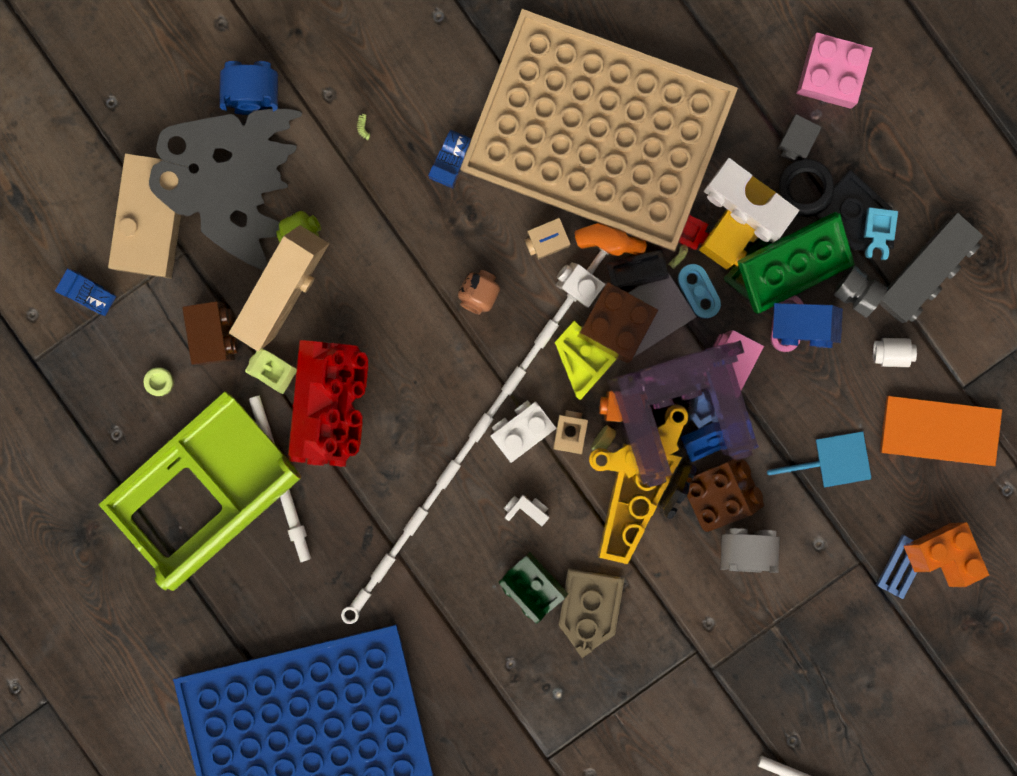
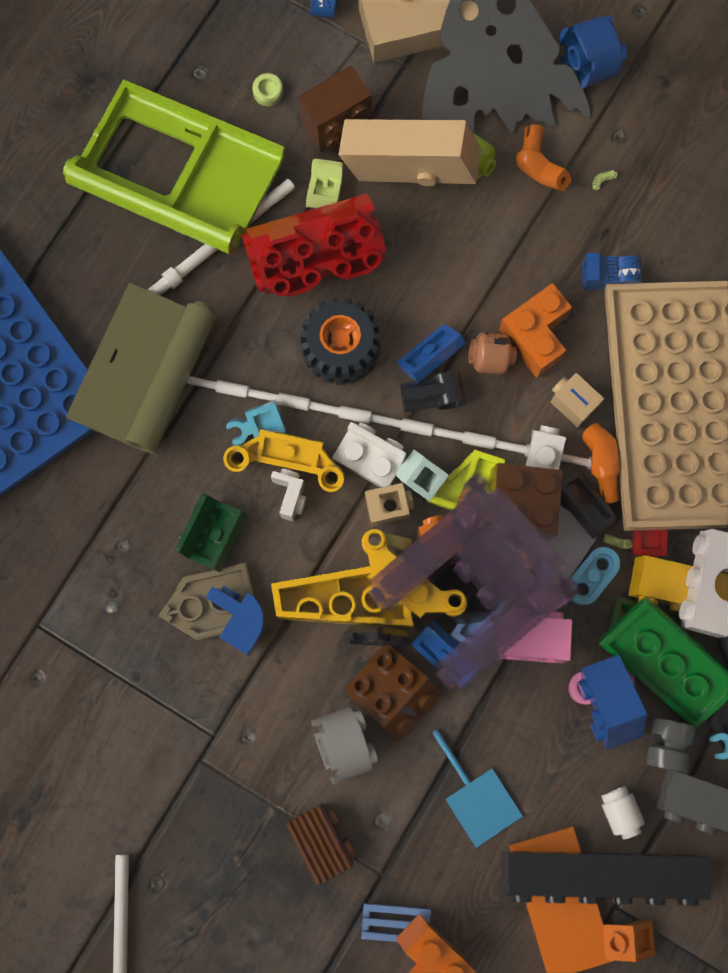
camera: 70 degrees right, 10 degrees down
none -> olive door [66,282,216,454]
none -> blue brick [206,585,266,656]
none -> yellow plate [223,429,345,492]
none -> medium azure plate [226,400,287,445]
none -> reddish brown brick [286,803,356,885]
none -> black wheel [300,298,380,385]
none -> light aqua brick [395,449,449,501]
none -> blue plate [397,324,466,383]
none -> black piece [400,371,466,412]
none -> orange brick [499,283,572,379]
none -> black brick [501,851,710,906]
none -> orange arm [516,124,572,191]
none -> orange bracket [603,920,655,962]

